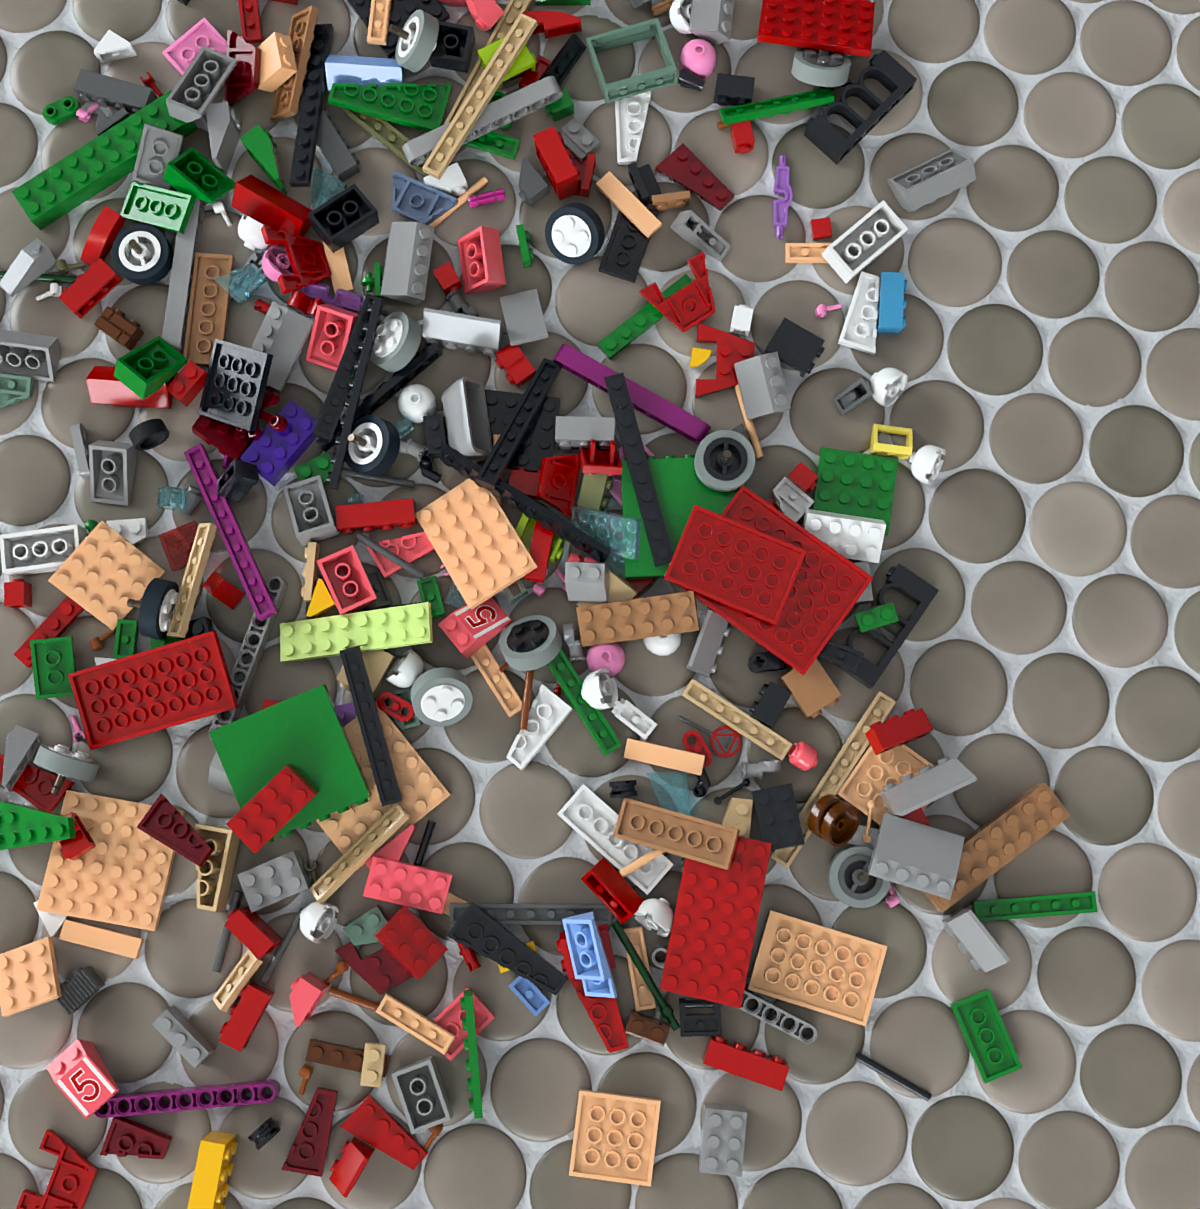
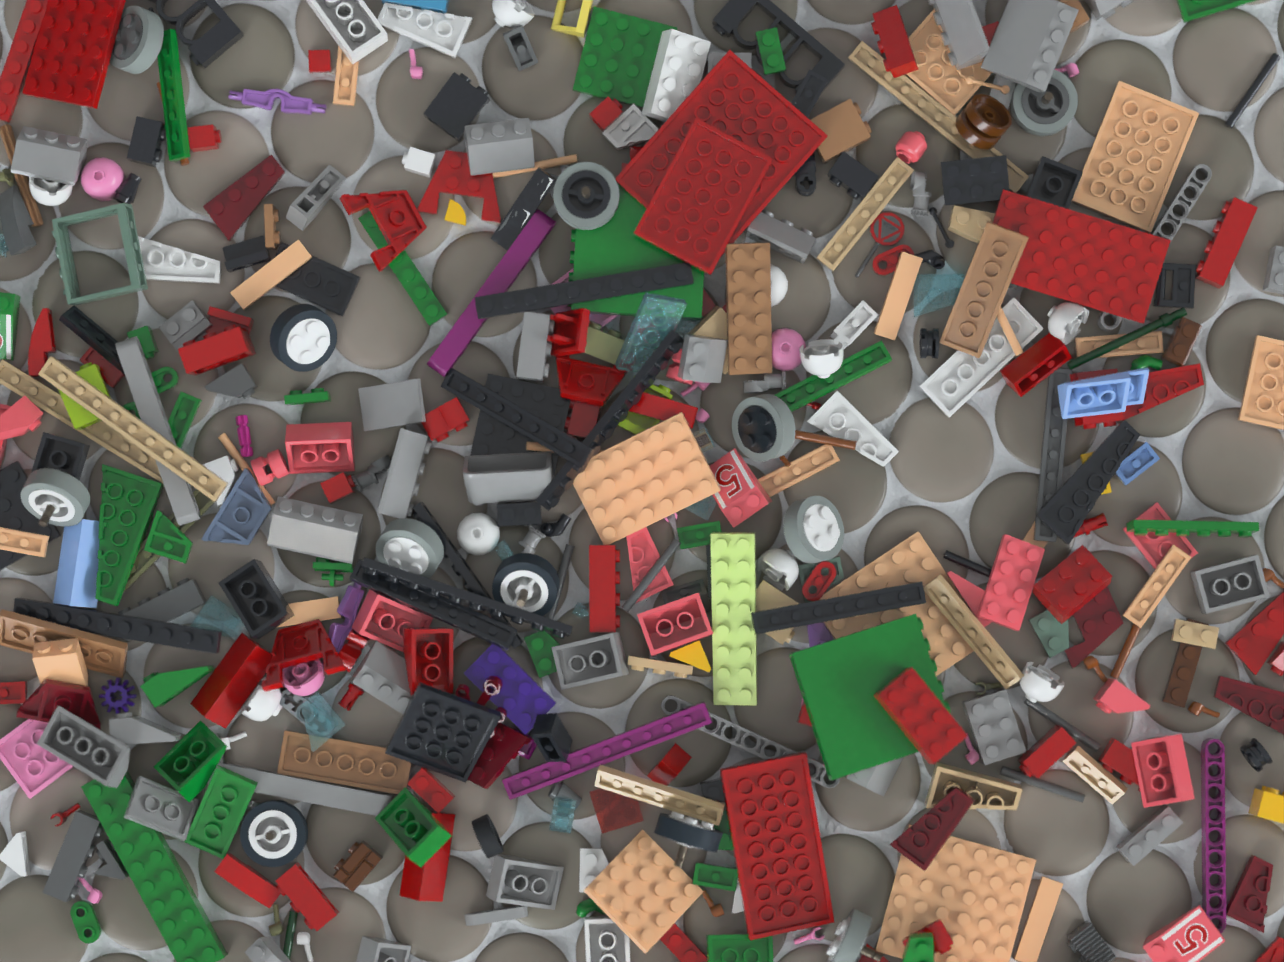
camera: 85 degrees left, 5 degrees up
none -> dark purple gear [99,677,137,714]
none -> green wing [144,510,193,564]
none -> green plate [151,367,179,394]
none -> coral wheel [250,449,290,486]
none -> red slope [404,627,453,695]
none -> black tile [491,167,557,251]
none -> bright pink hand [964,733,979,765]
none -> black brick [1025,156,1083,209]
none -> green arm [1130,355,1163,370]
none -> coral slope [1131,734,1195,808]

